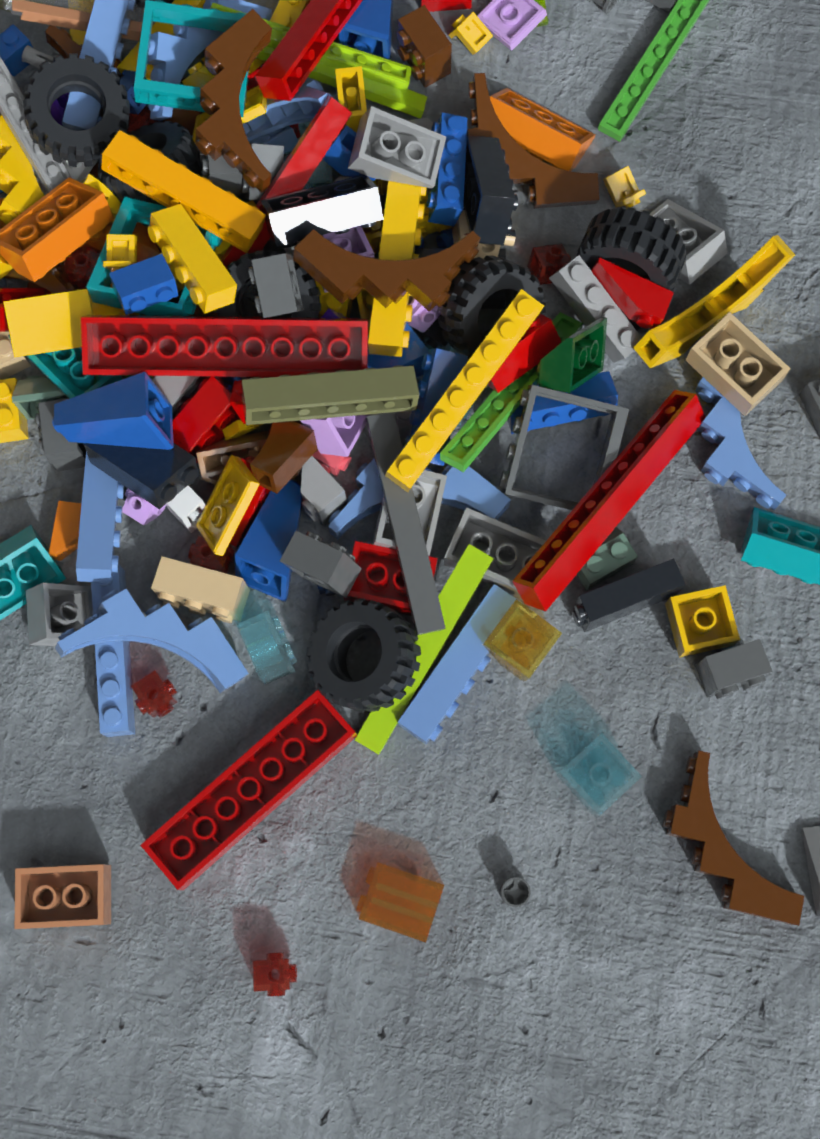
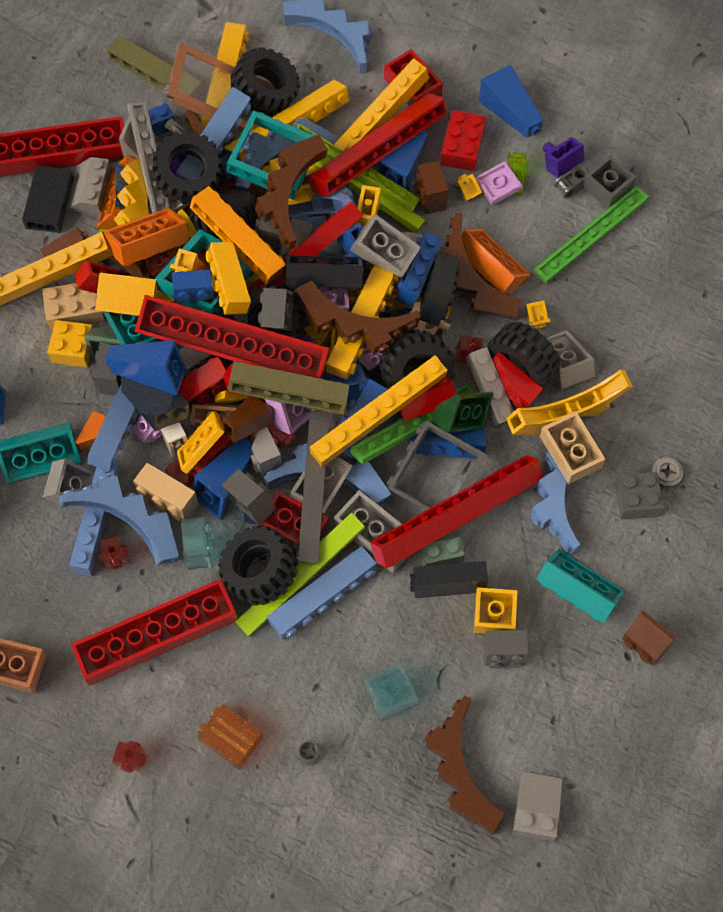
camera: 15 degrees right, 10 degrees down
clear yellow slope [483,599,562,682] -> none

